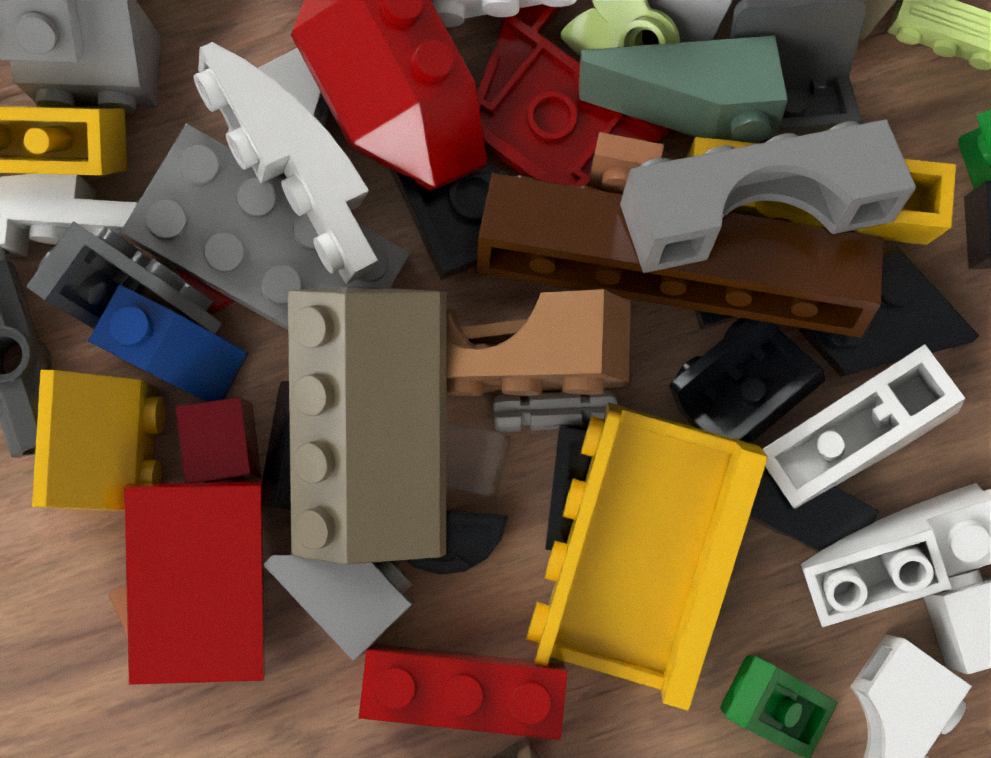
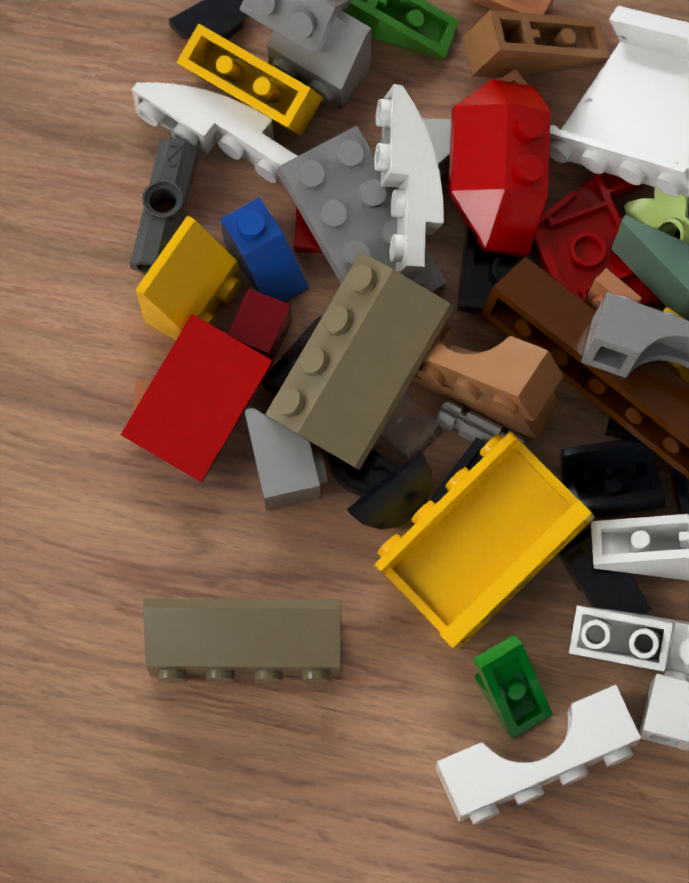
camera: 30 degrees right, 10 degrees down
dark grey bracket [26,221,222,334] -> none
red brick [359,644,568,740] -> none
none -> black tile [347,451,433,529]

